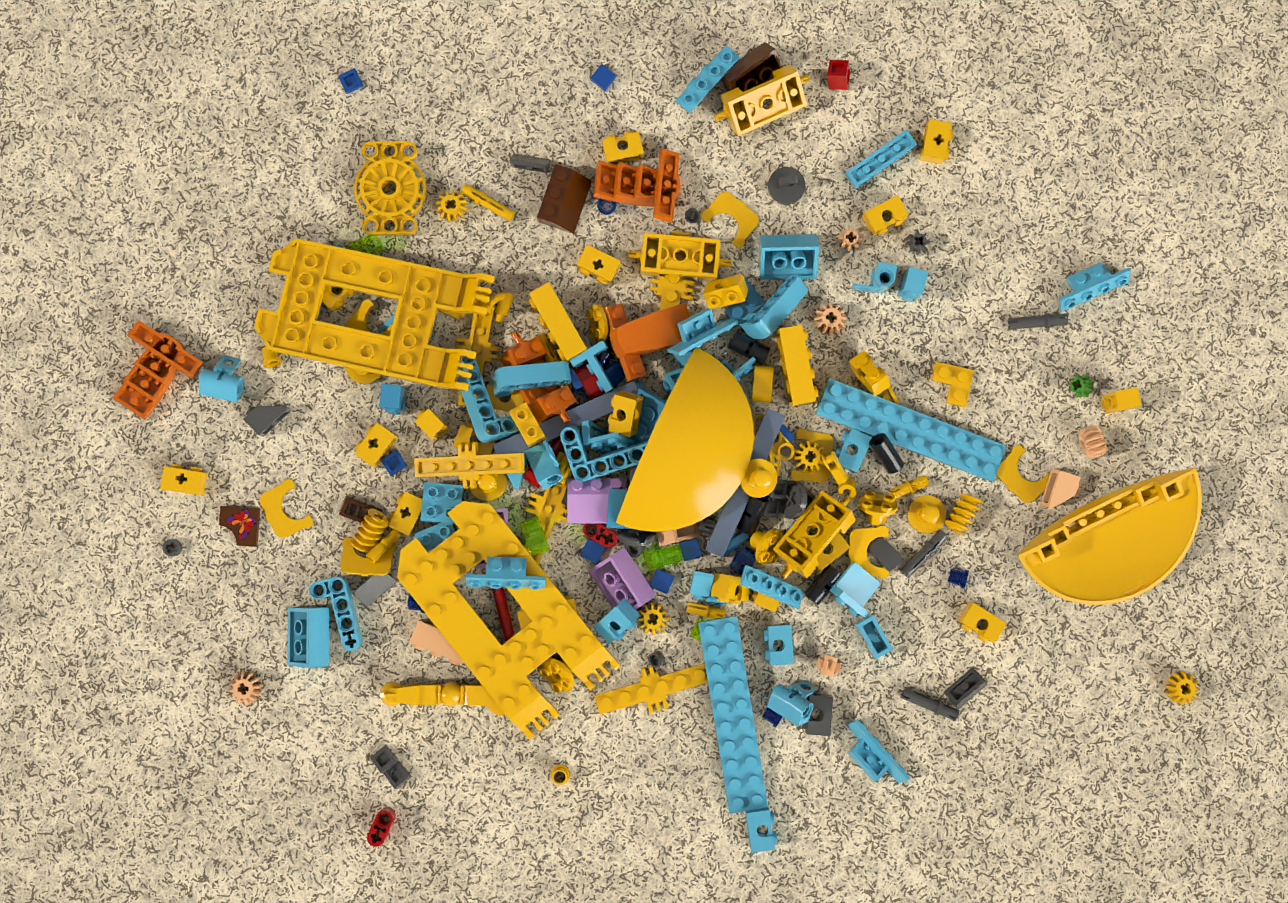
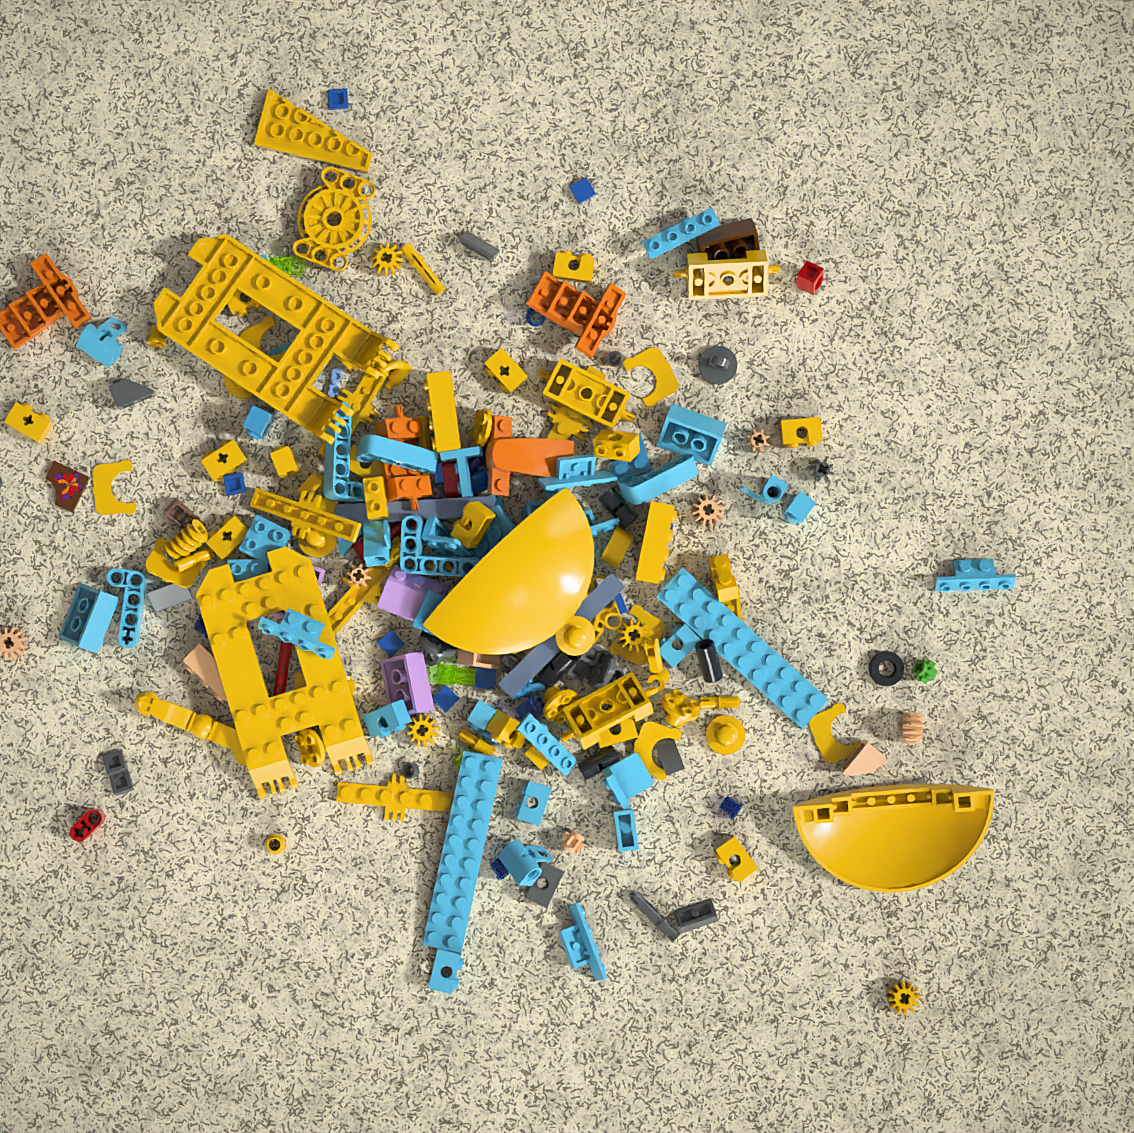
camera: 20 degrees right, 0 degrees up
clear neon green beam [519,516,550,557] -> none
reddish brown slope [537,164,592,234] -> none
red beam [583,523,617,548] -> none
medium azure plate [845,129,918,189] -> none
dark grey pin [900,529,949,579] -> none
yellow brick [919,119,953,164] -> none
yellow plate [931,362,974,408] -> none
yellow piece [945,494,984,536] -> none
dark grey pin [1008,313,1068,330] -> none
yellow brick [1101,387,1142,414] -> none
none -> yellow wing [254,88,373,174]
none -> light blue piece [328,367,342,398]
none -> light nougat gear [347,564,372,588]
none -> black tyre [868,651,904,686]

